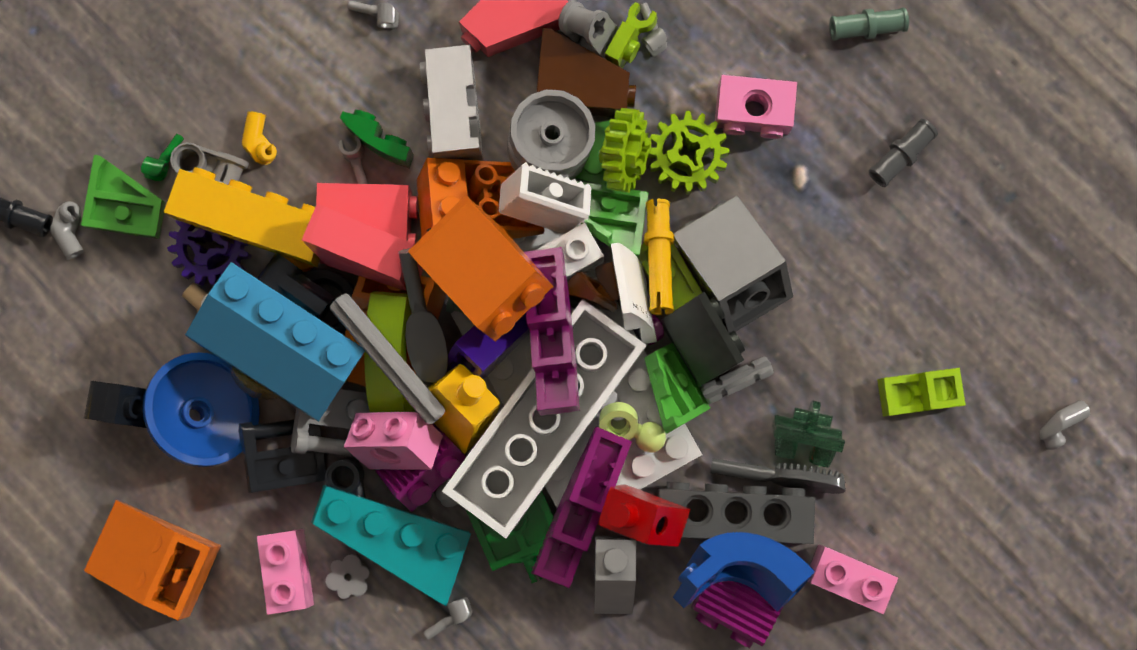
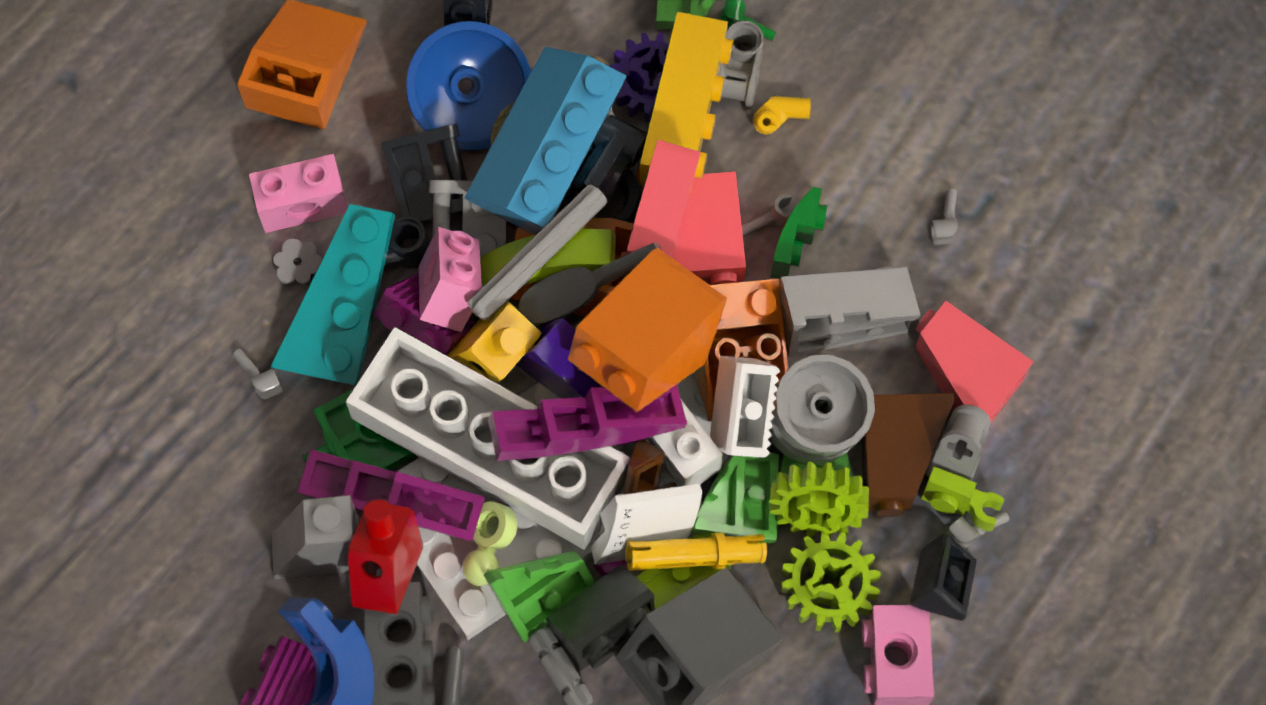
camera: 80 degrees right, 15 degrees down
none -> black slope [910,533,977,621]

